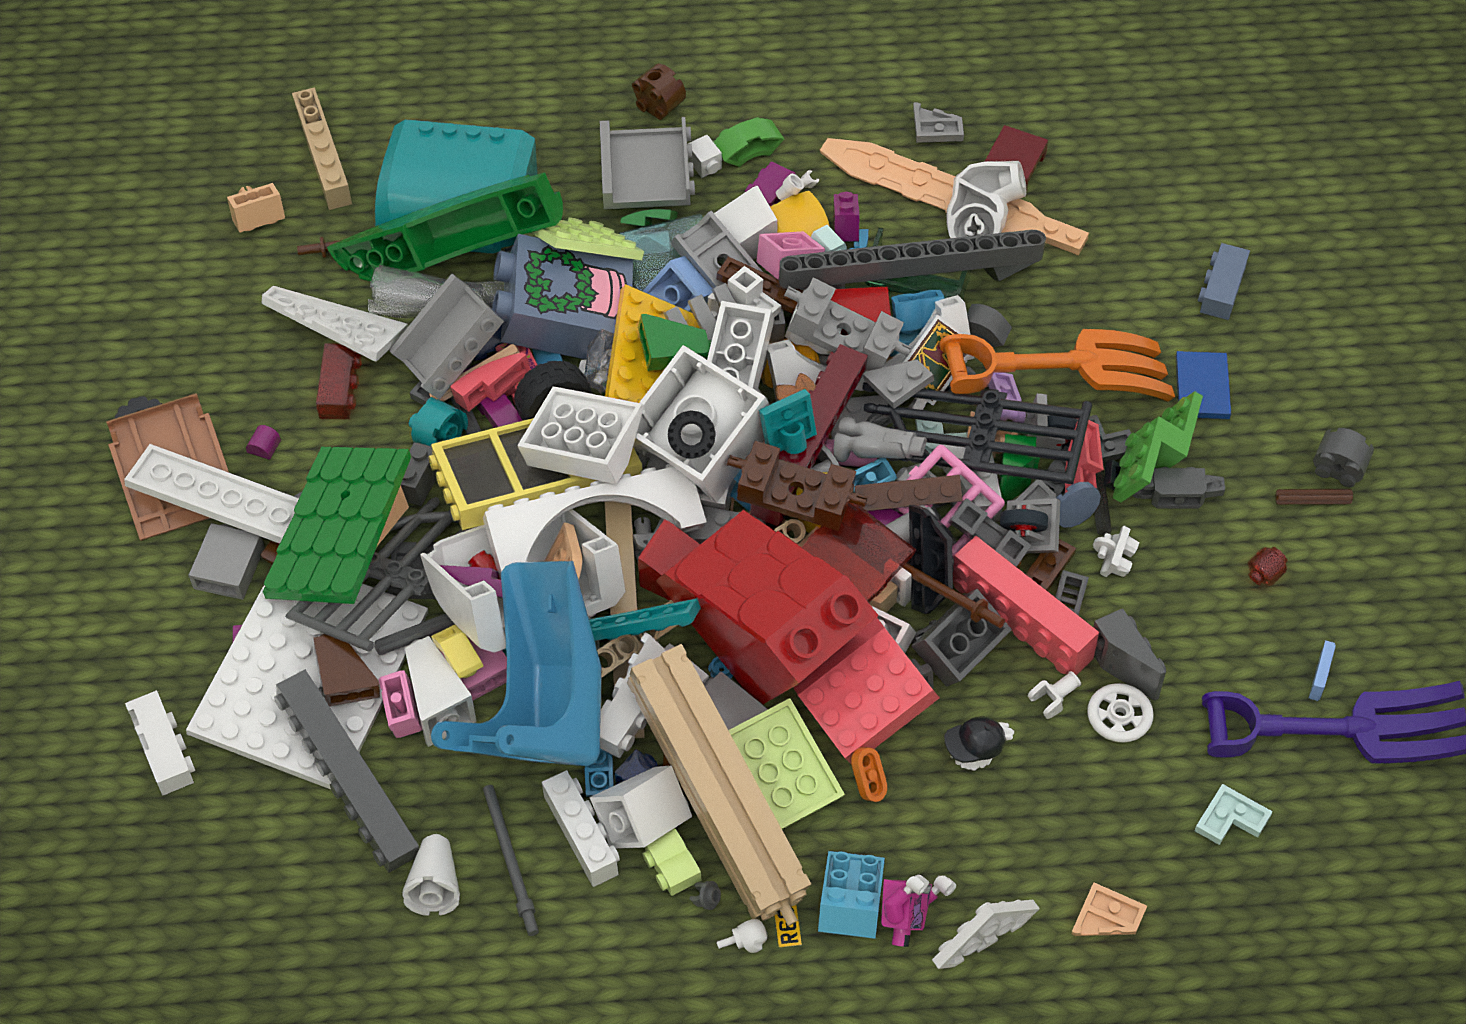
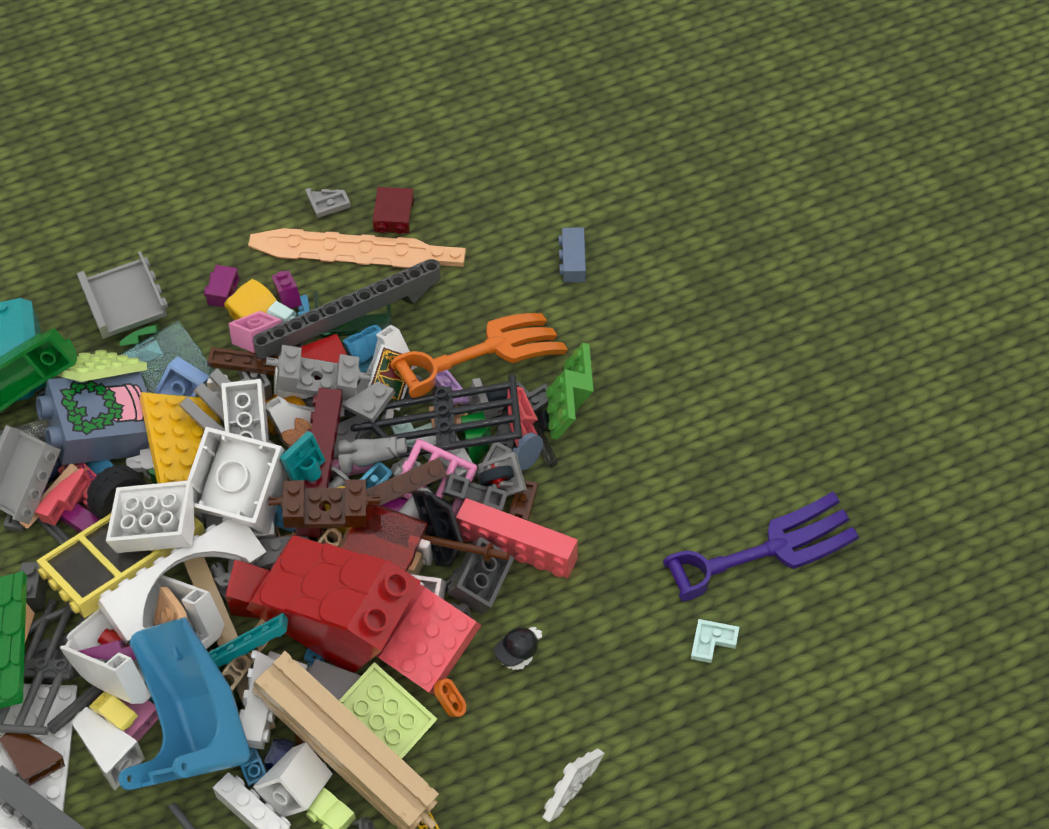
camera: 20 degrees left, 0 degrees up
bright pink brick [378,671,422,738] -> none
teal brick [409,397,468,446] -> none
clear brick [584,329,614,393] -> none
reddish brown brick [632,63,686,120] -> none
green slope [638,314,712,371] -> none
black tyre [668,410,716,459] -> none
light grey piece [671,211,763,288] -> none
white brick [688,135,722,178] -> none
bright green brick [713,117,784,167] -> none
white slope [714,186,777,265] -> none
white brick [728,266,781,317] -> none
white brick [776,170,819,201] -> none
medium azure slope [818,851,885,939] -> none
dark pink torso [881,874,956,947] -> none
white piece [947,161,1026,238] -> none
dark grey brick [967,304,1012,347] -> none
white piece [1027,671,1081,719] -> none
dark grey slope [1055,570,1089,615] -> none
light nougat wing [1072,883,1147,936] -> none
white plate [1088,683,1153,742] -> none
white hips [1093,526,1139,577] -> none
dark grey slope [1093,608,1166,701] -> none
dark grey hinge [1133,467,1225,509] -> none
blue tile [1175,351,1231,419] -> none
clear red head [1248,547,1288,586] -> none
reddish brown axle [1275,489,1353,504] -> none
light blue tile [1309,640,1336,701] -> none
dark grey brick [1313,428,1374,487] -> none

